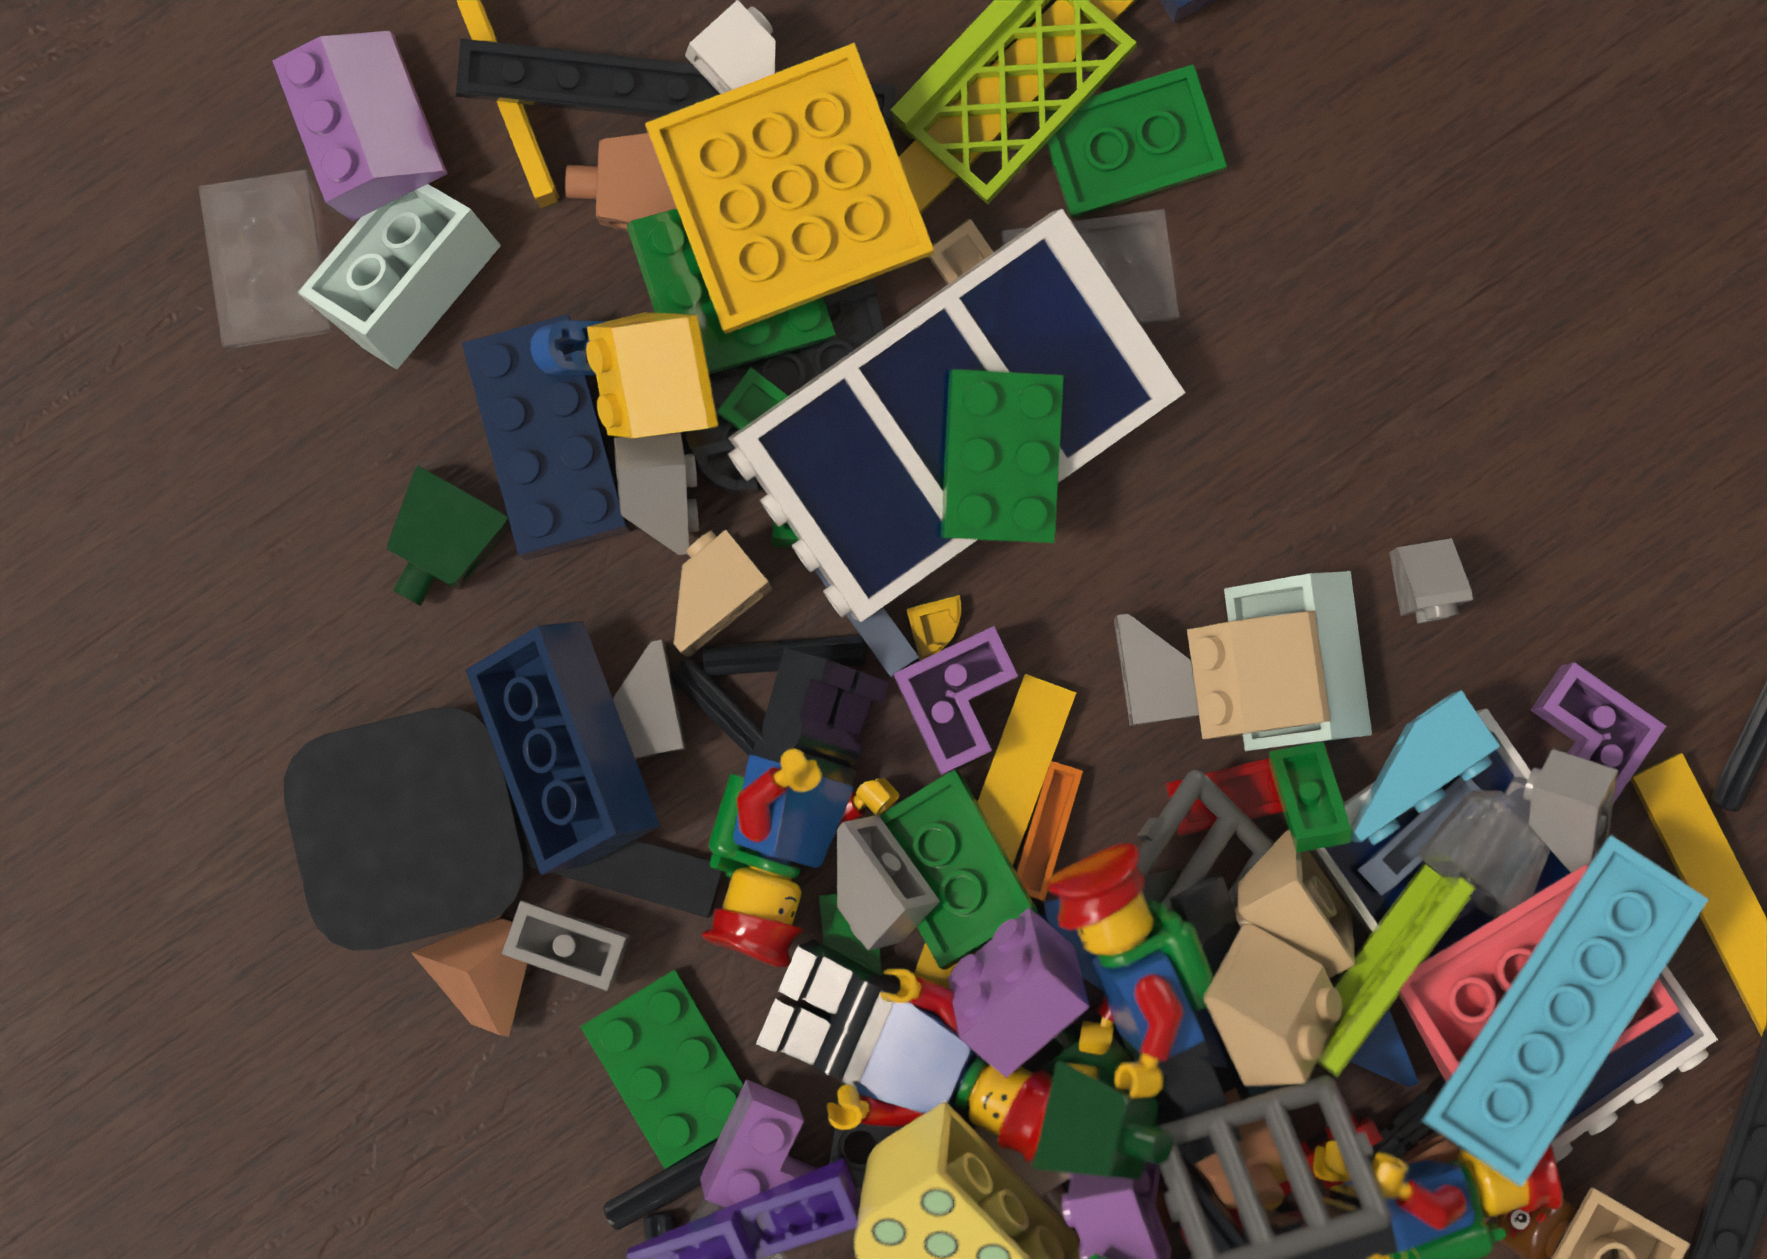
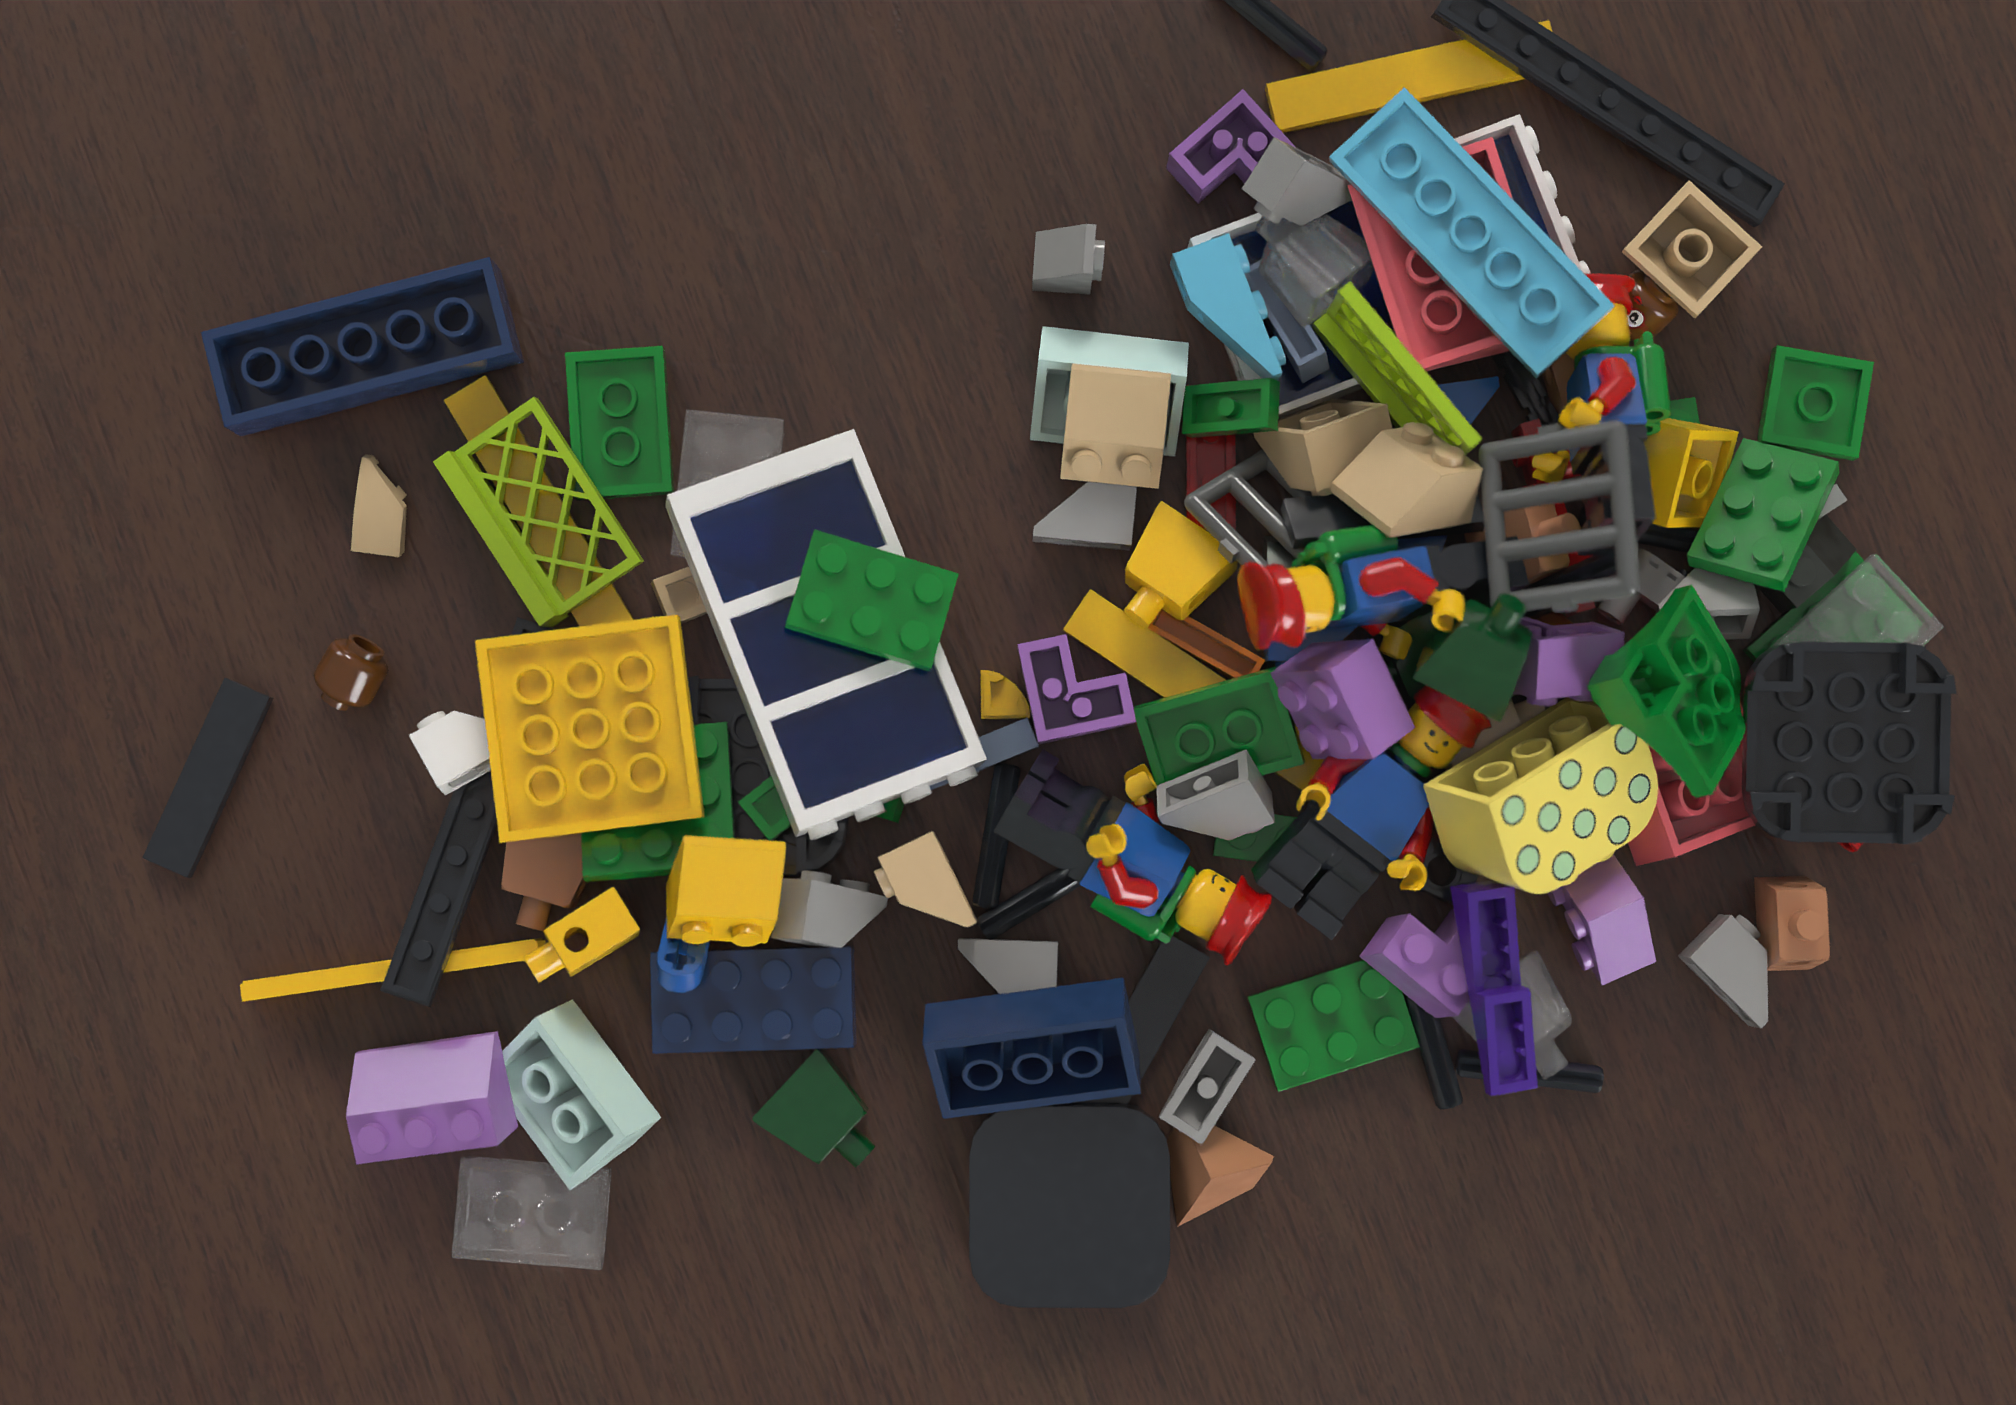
camera: 80 degrees left, 0 degrees up
none -> yellow torso [523,887,640,983]
none -> yellow torso [1124,501,1238,628]

